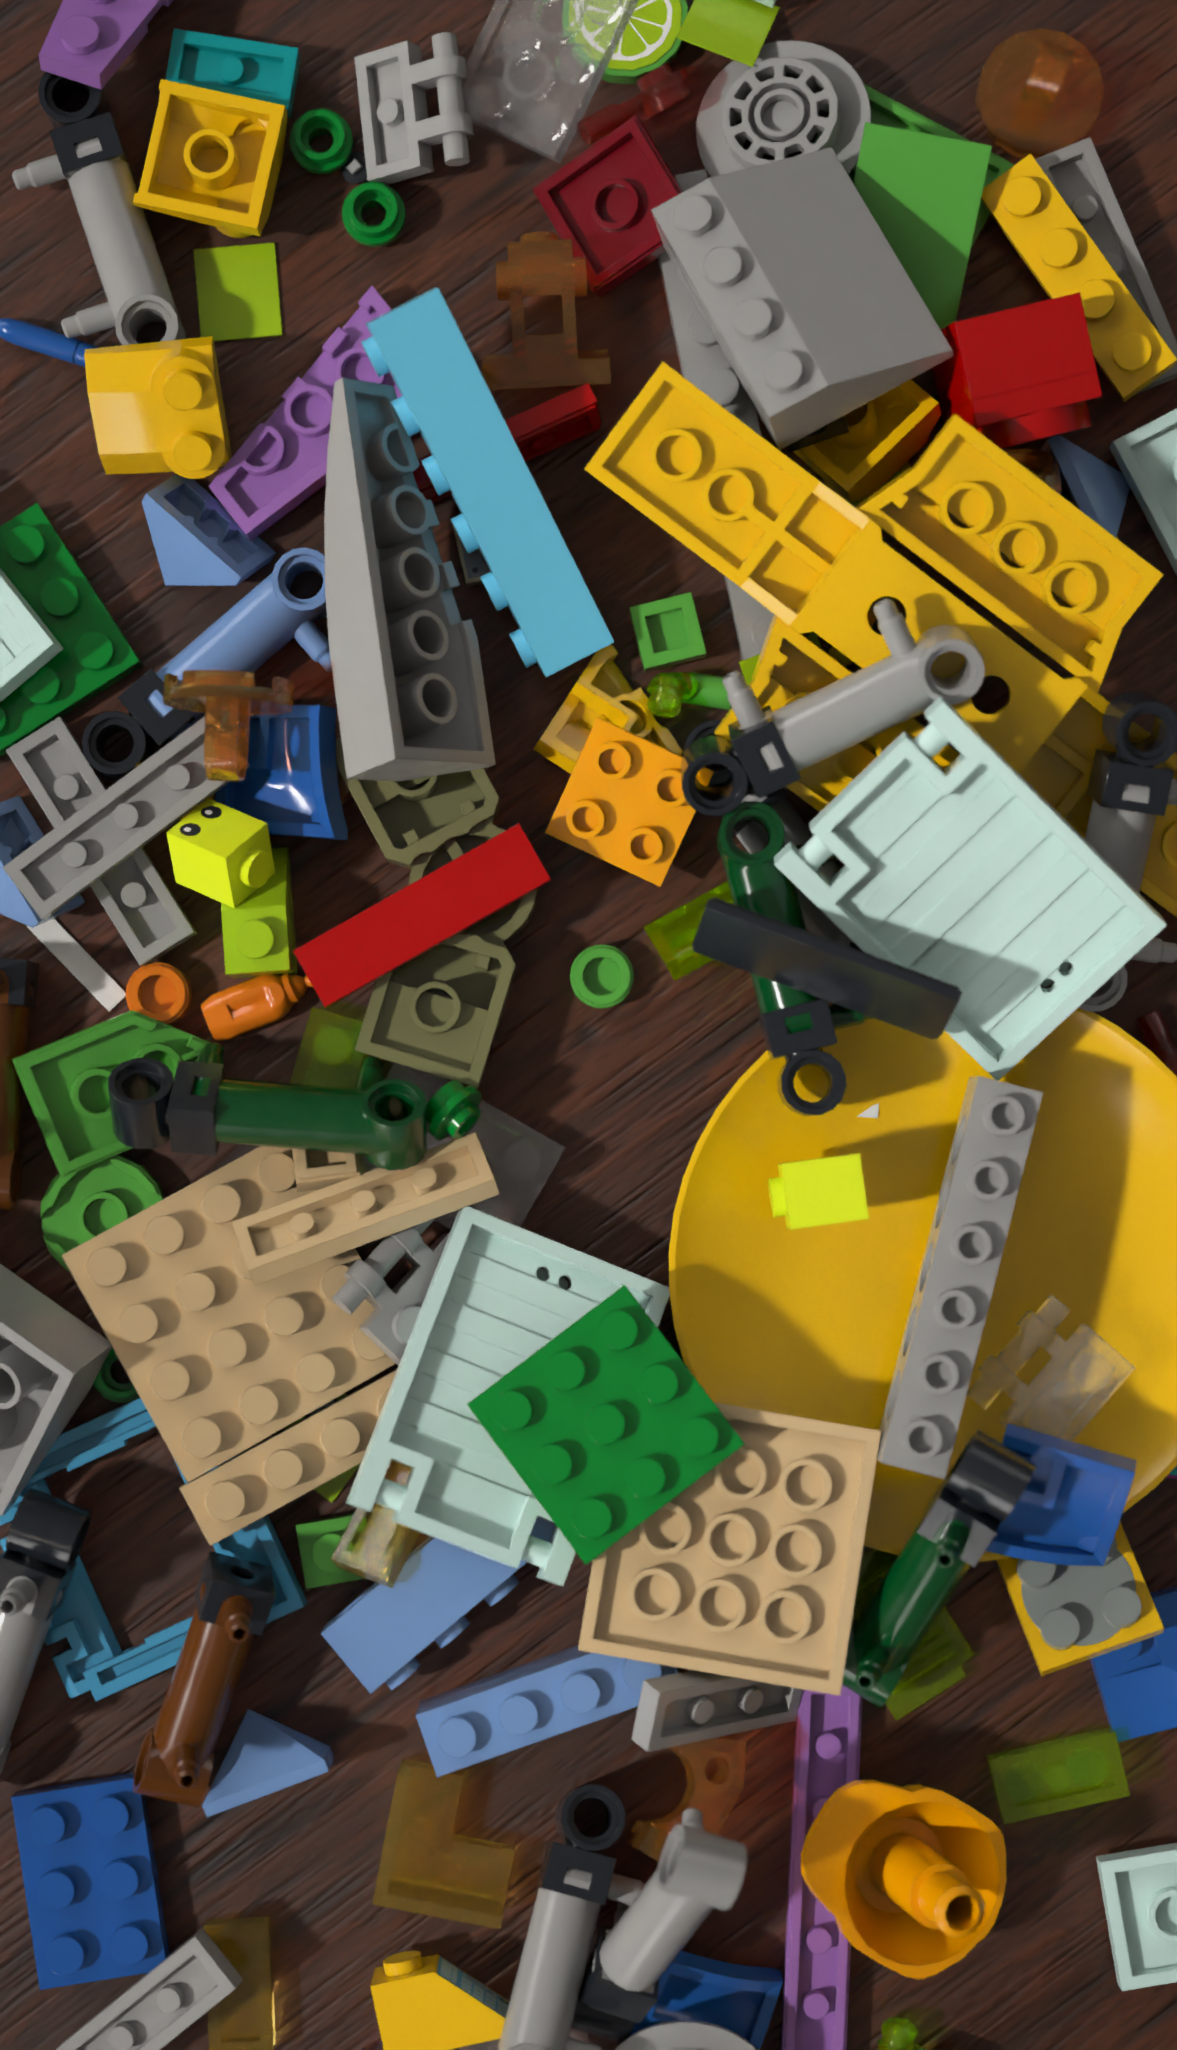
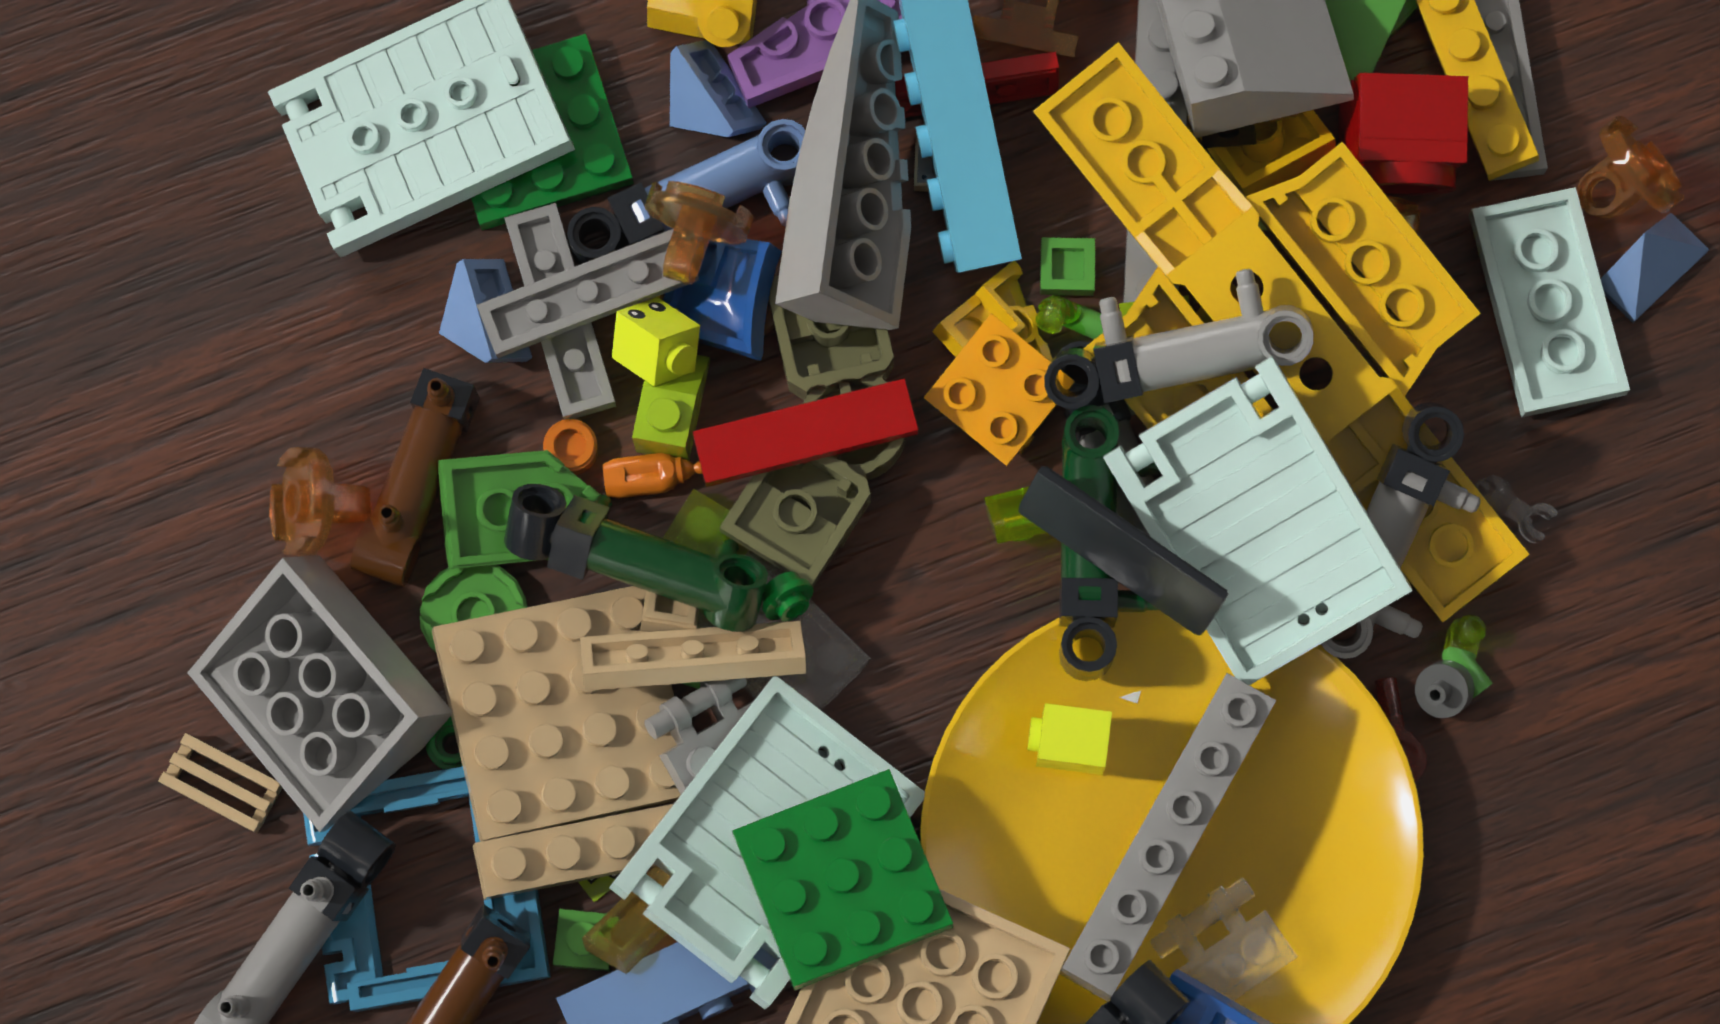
camera: 15 degrees right, 10 degrees down
white sticker [26,919,126,1012] -> none
bright green tile [570,945,634,1009] -> none
medium blue slope [1038,434,1130,537] -> none

